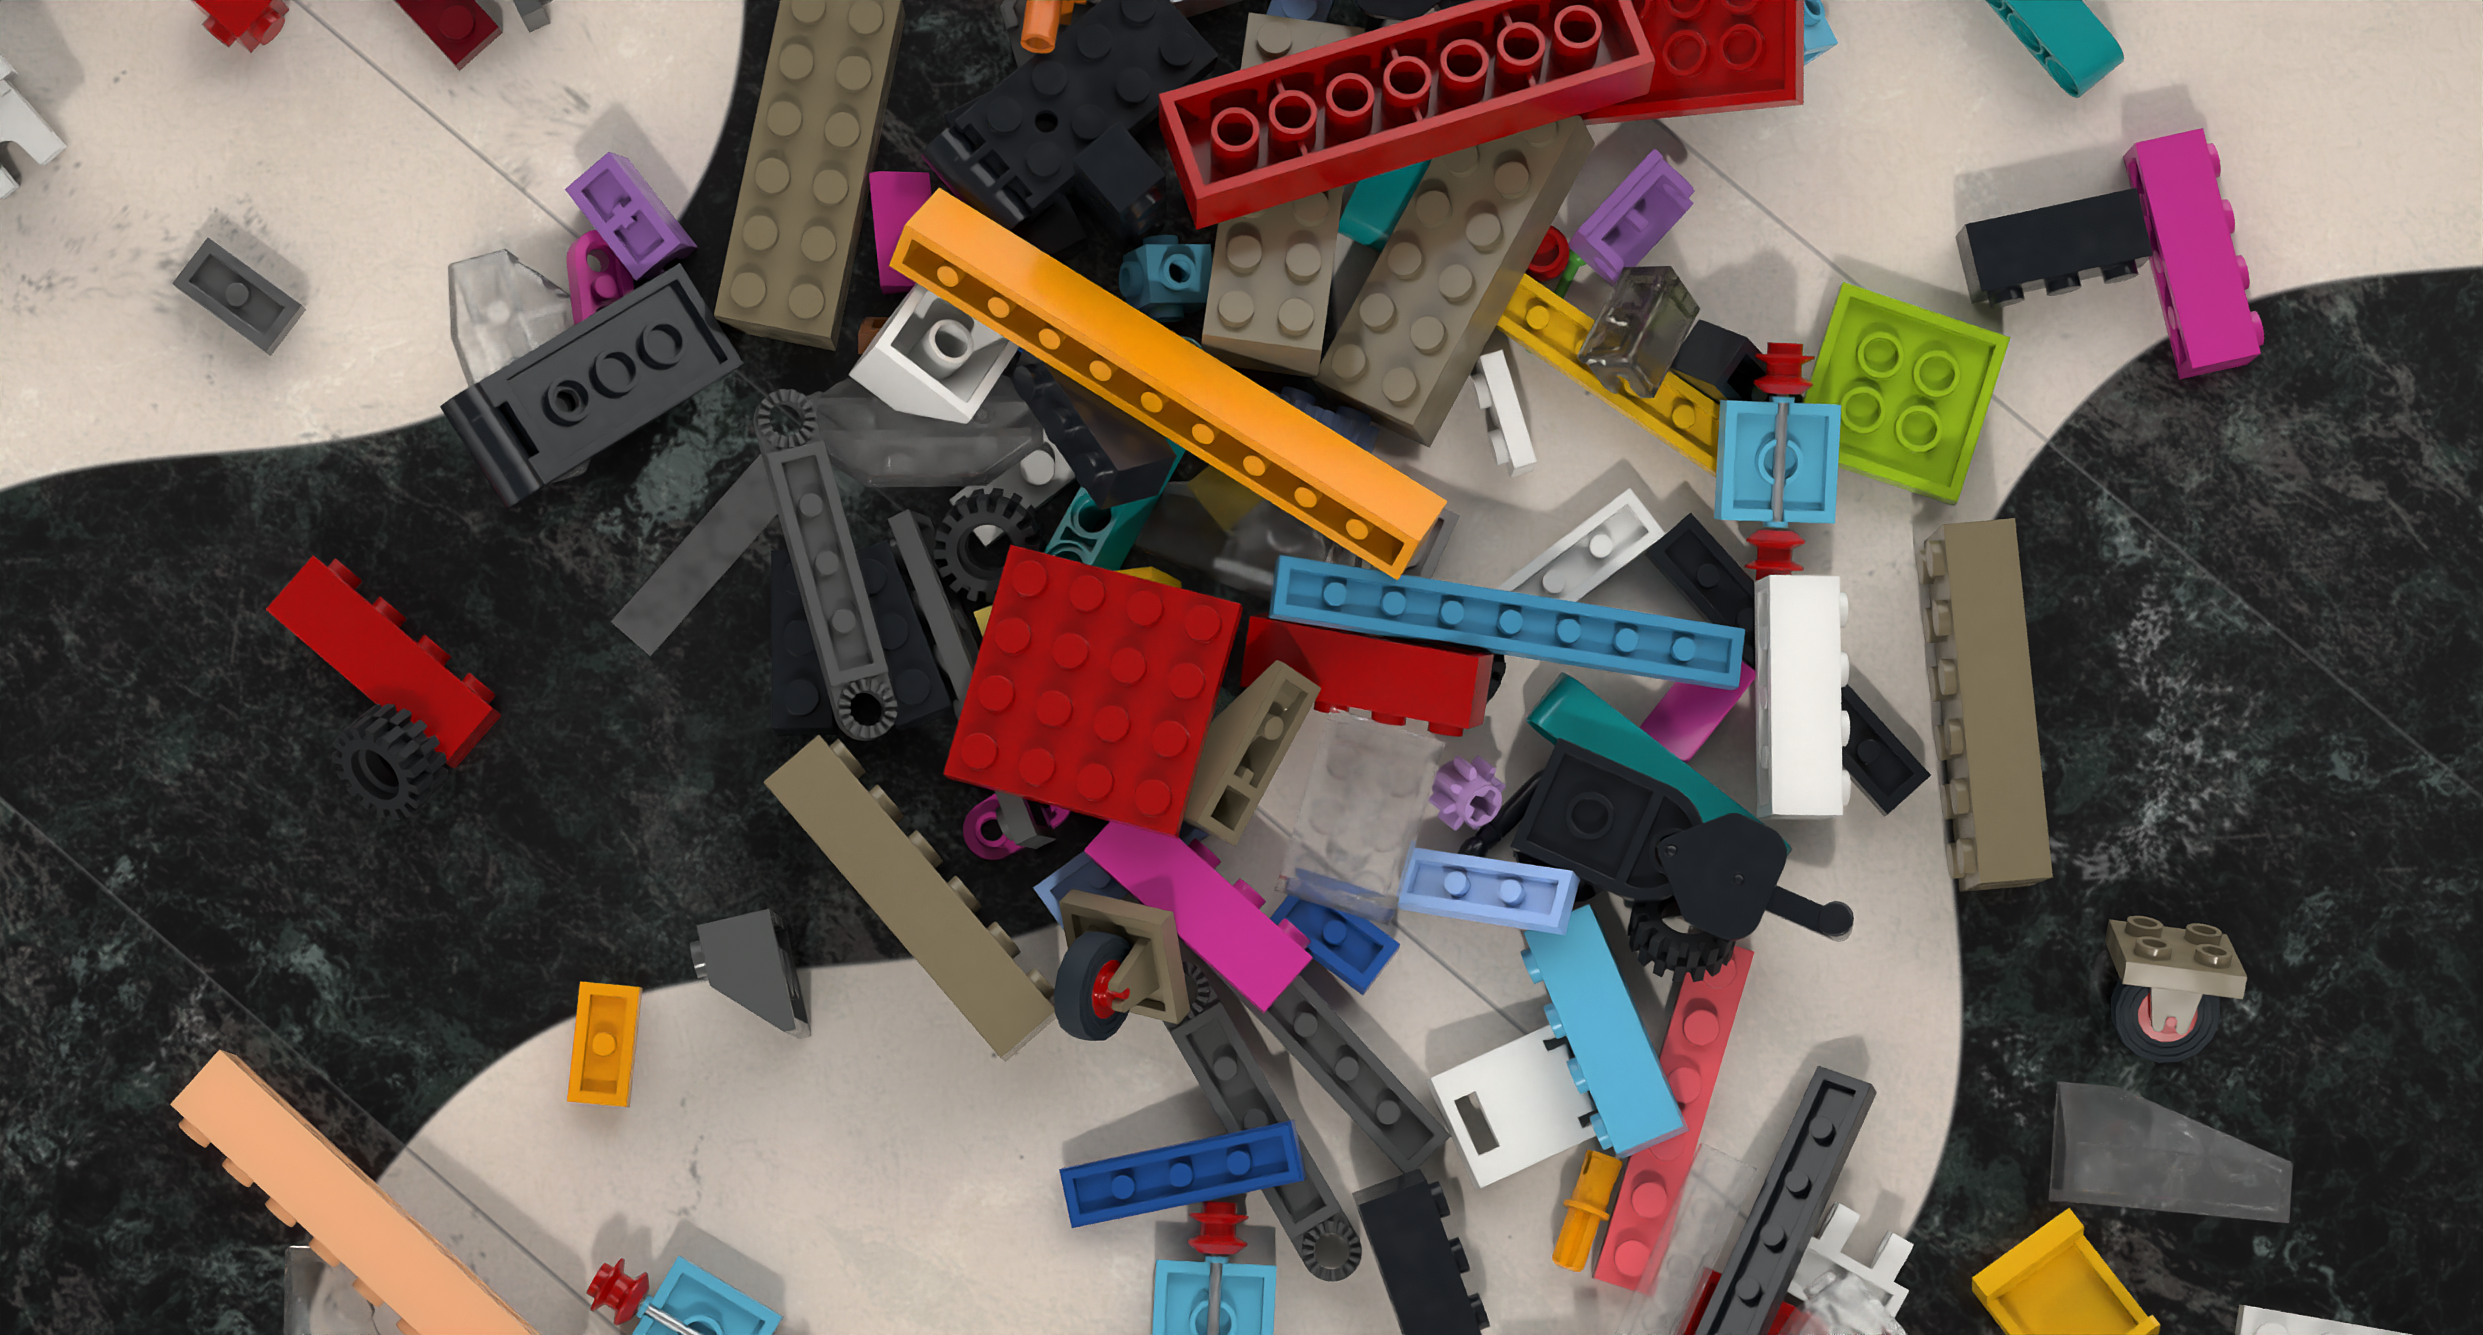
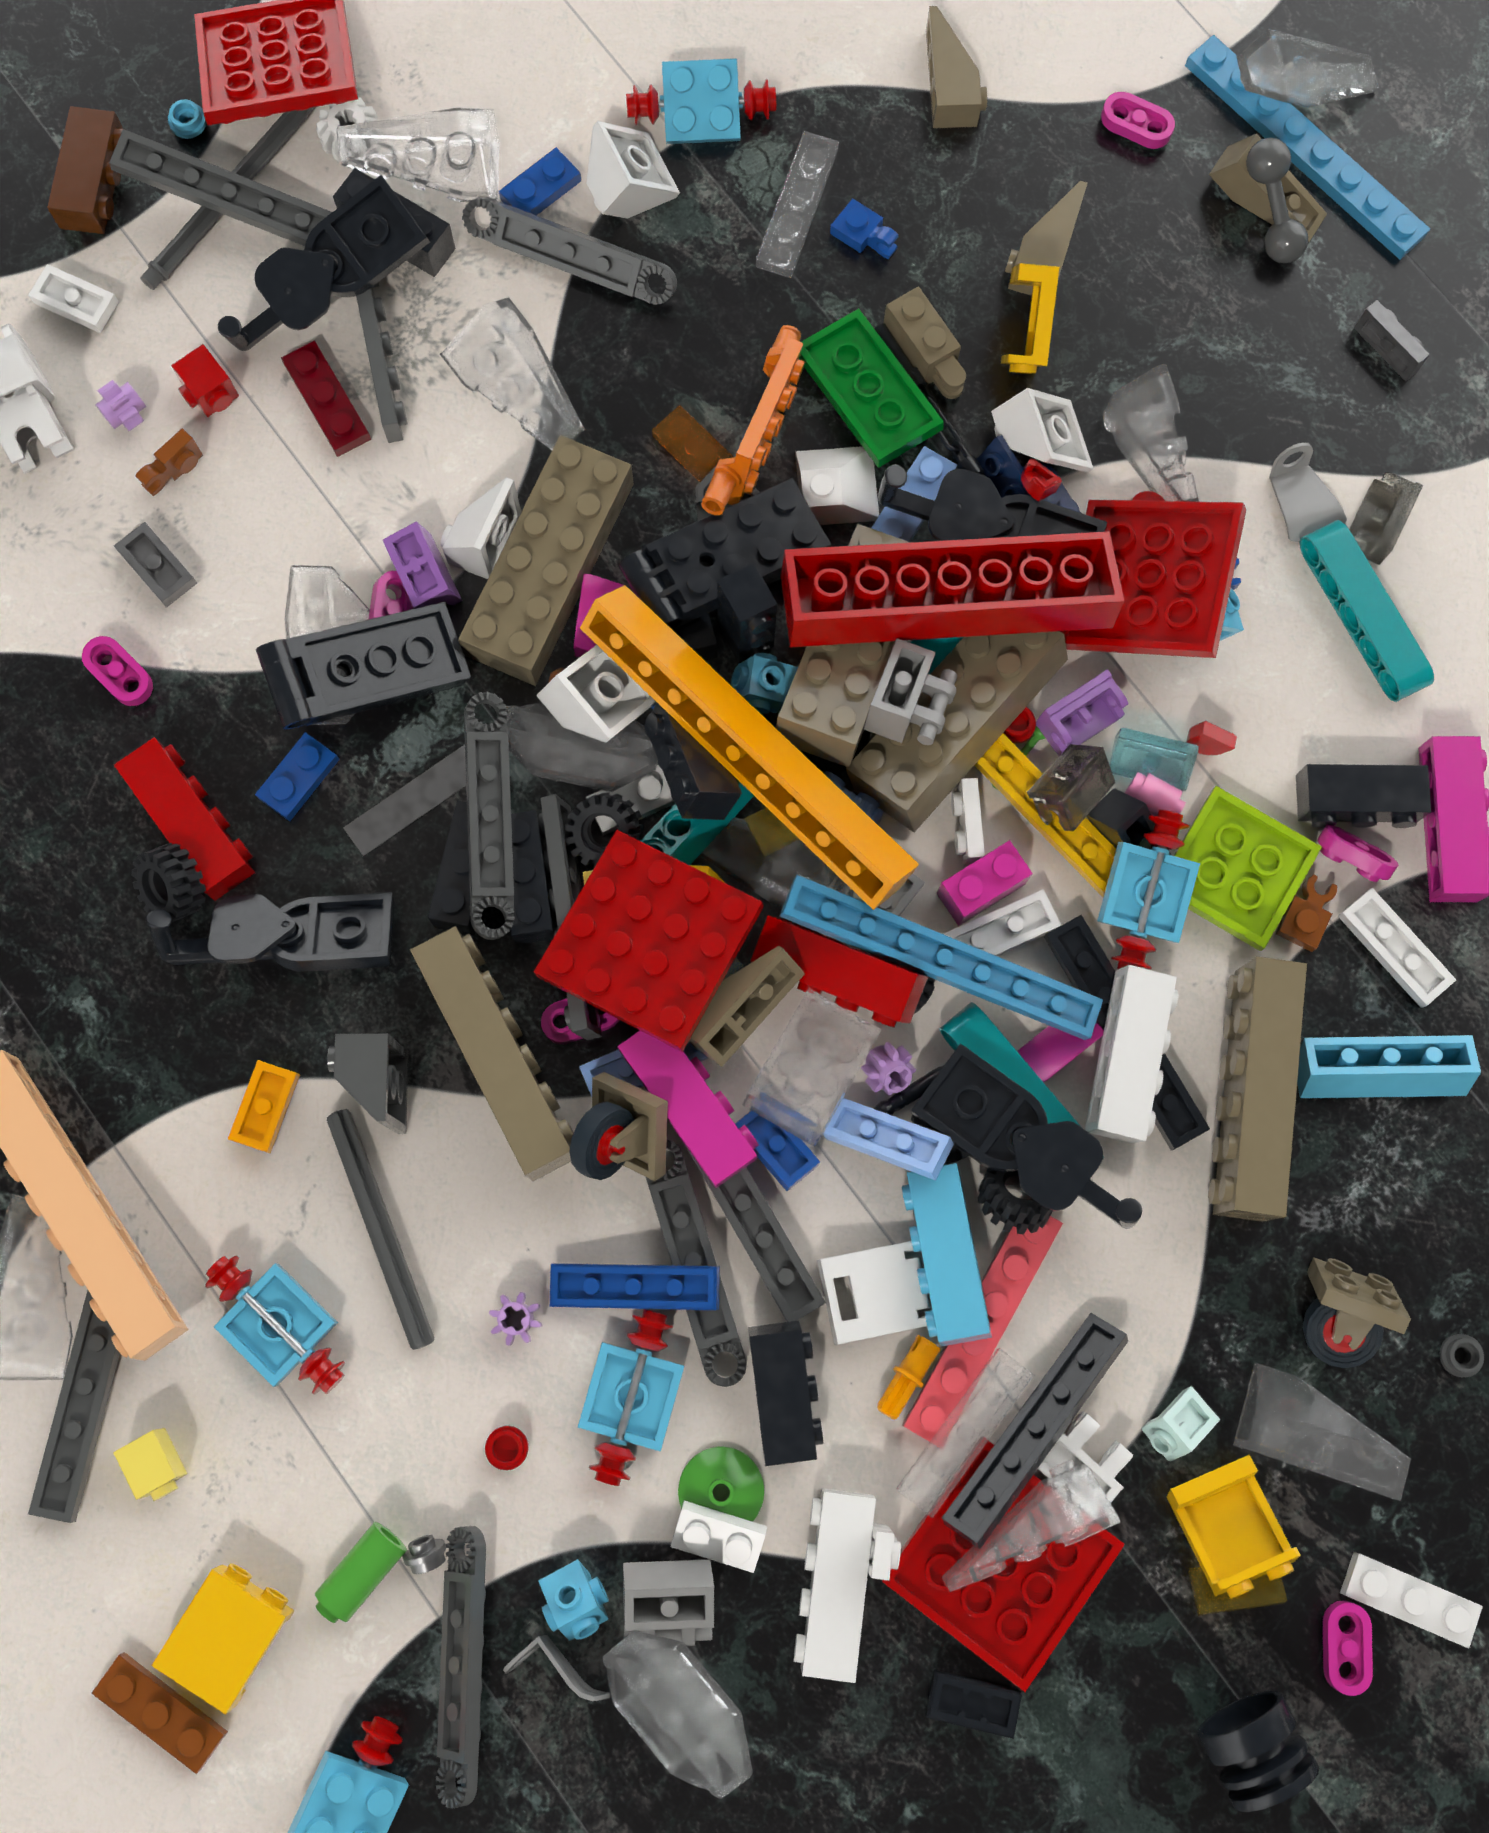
camera: 15 degrees right, 5 degrees down
none -> dark pink plate [82,636,153,706]
none -> lavender gear [95,380,146,431]
none -> dark orange plate [135,428,203,496]
none -> black plate [146,892,395,972]
none -> blue plate [255,732,340,822]
none -> dark grey axle [327,1109,434,1350]
none -> white slope [441,477,521,579]
none -> lavender gear [489,1292,542,1346]
none -> light grey brick [864,638,958,745]
none -> dark pink brick [936,840,1033,927]
none -> clear light blue slope [1107,728,1199,791]
none -> bright pink brick [1125,772,1186,816]
none -> light aqua bracket [1142,1386,1220,1461]
none -> red tile [1186,721,1237,755]
none -> dark orange plate [1275,874,1337,952]
none -> medium azure brick [1297,1035,1481,1098]
none -> dark pink plate [1317,825,1399,882]
none -> white plate [1338,888,1456,1008]
none -> dark grey plate [1440,1334,1484,1377]

